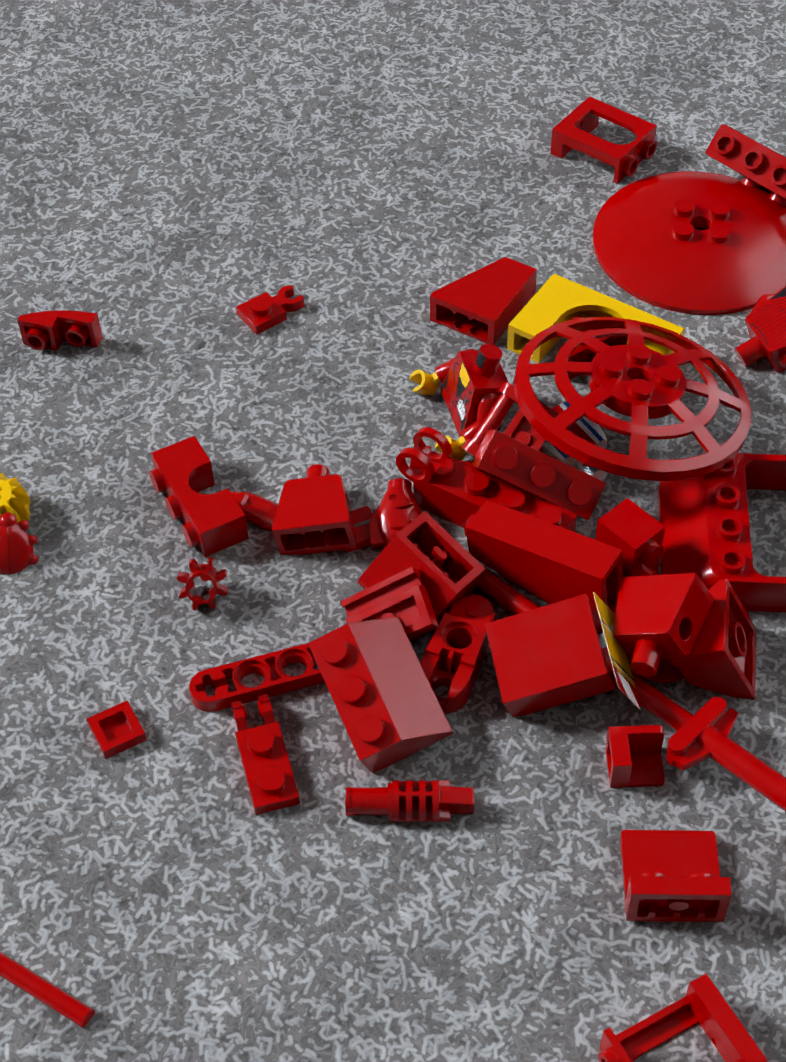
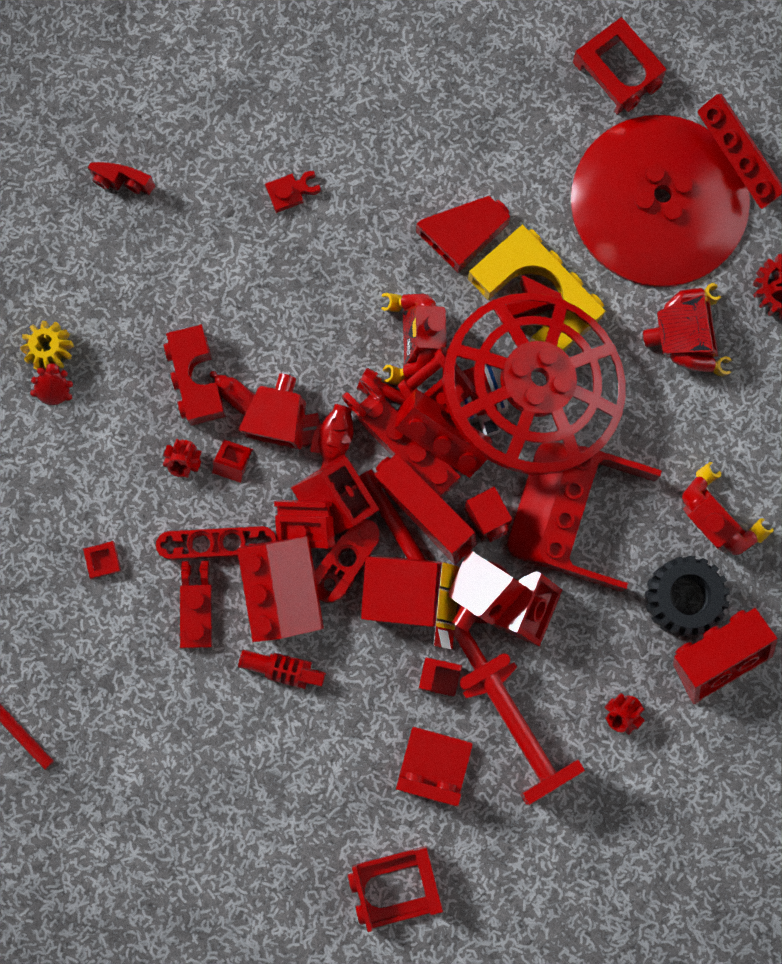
camera: 15 degrees right, 30 degrees up
none -> red slope [212,439,253,483]

